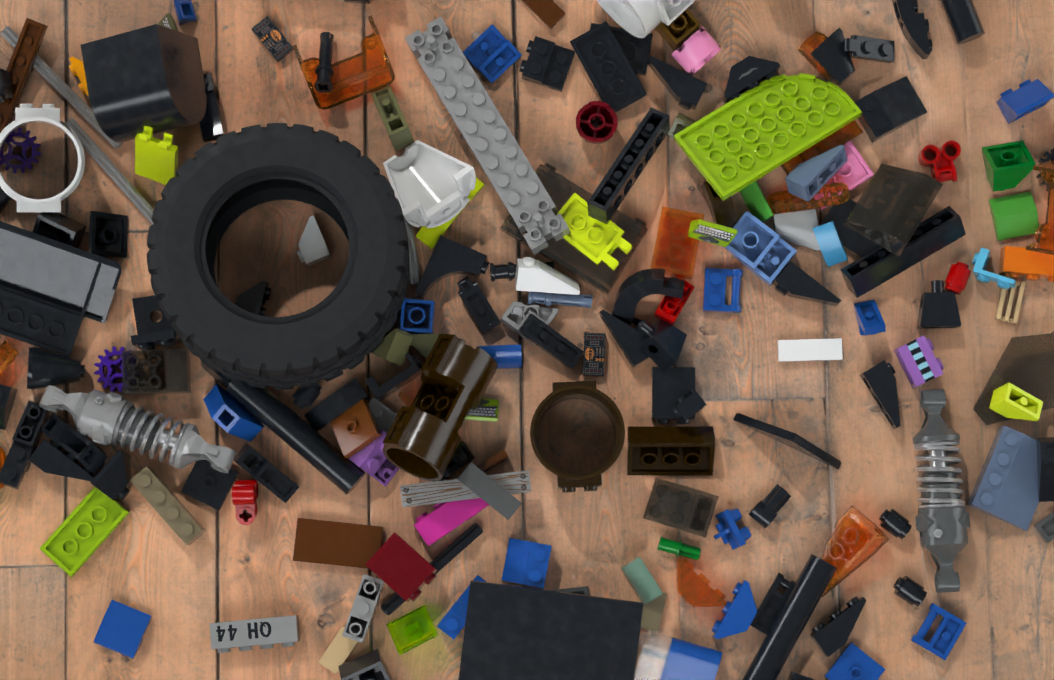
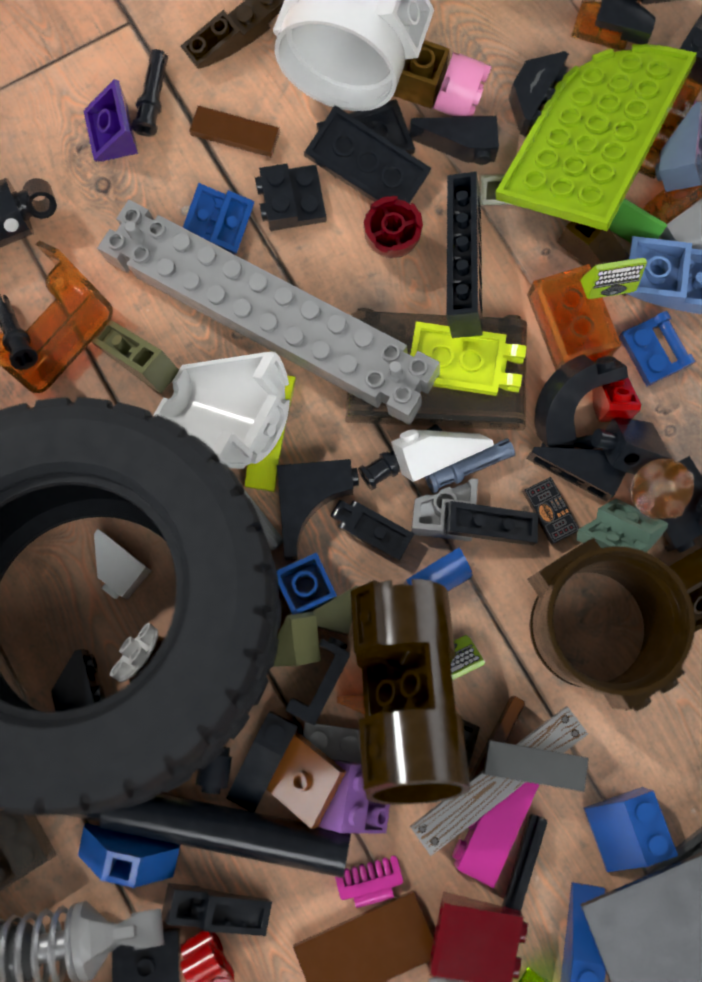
camera: 35 degrees left, 5 degrees down
none -> white dish [110,623,159,683]
none -> dark pink piece [335,855,403,908]
none -> sand green slope [576,498,668,552]
none -> clear orange dish [631,458,694,519]

